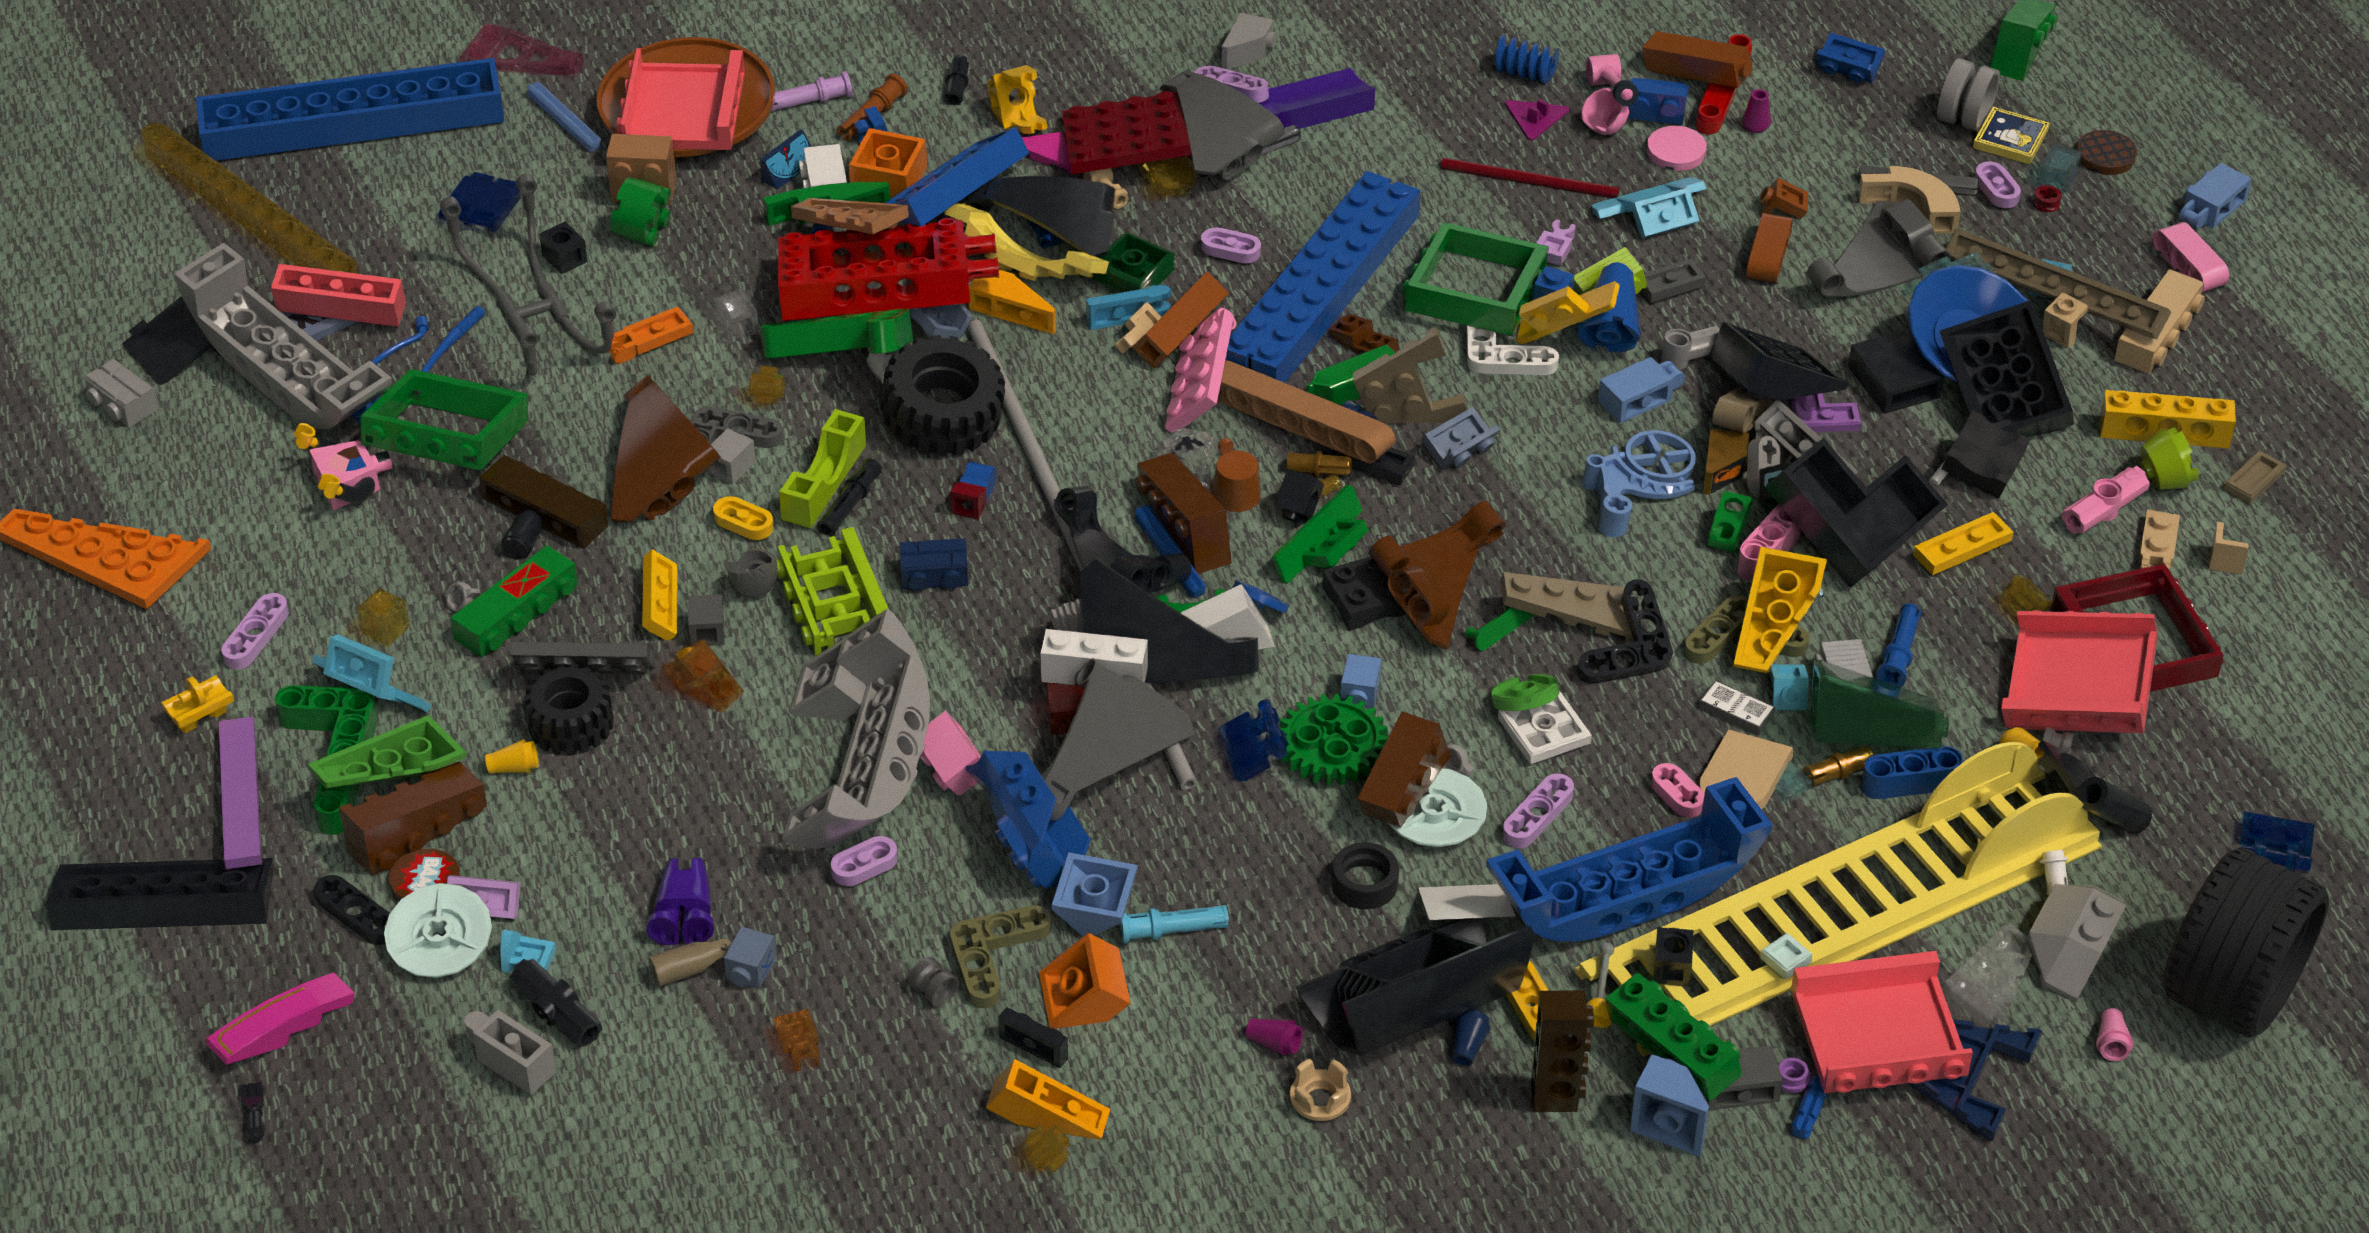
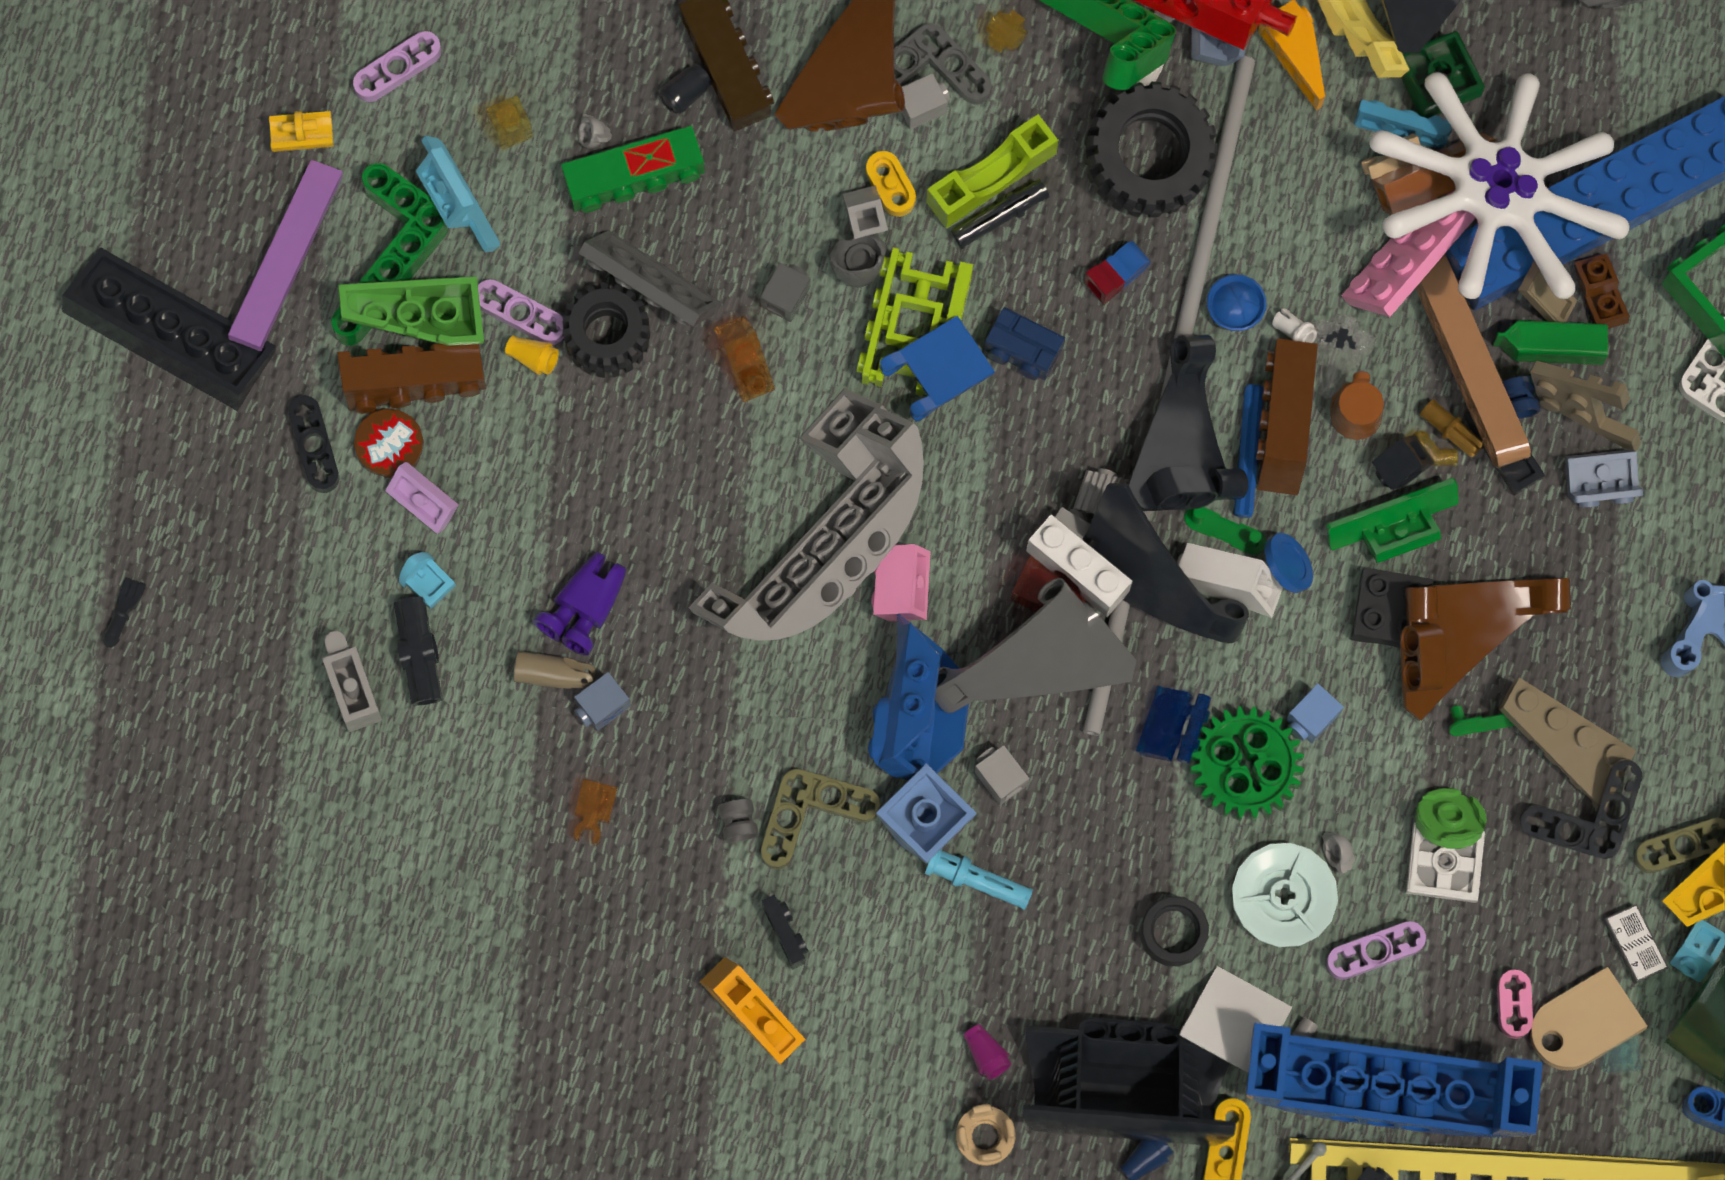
camera: 30 degrees right, 30 degrees up
dark pink slope [205,972,355,1065] -> none
light aqua piece [384,883,492,978] -> none
yellow plate [642,549,677,640] -> none
lavender plate [831,836,898,886] -> none
clear yellow gear [1024,1124,1070,1172] -> none
orange slope [1039,933,1131,1029] -> none
lavender plate [1201,228,1261,263] -> none
reddish brown wedge [1357,711,1451,827] -> none
pearl gold pin [1803,746,1873,787] -> none
none -> lavender beam [478,280,564,345]
none -> light grey brick [842,186,888,239]
none -> blue flag [880,316,995,422]
none -> light grey brick [974,745,1029,806]
none -> blue hat [1207,274,1266,331]
none -> white pin [1272,308,1317,343]
none -> white animal [1369,72,1629,299]
none -> dark tan tile [1518,261,1578,322]

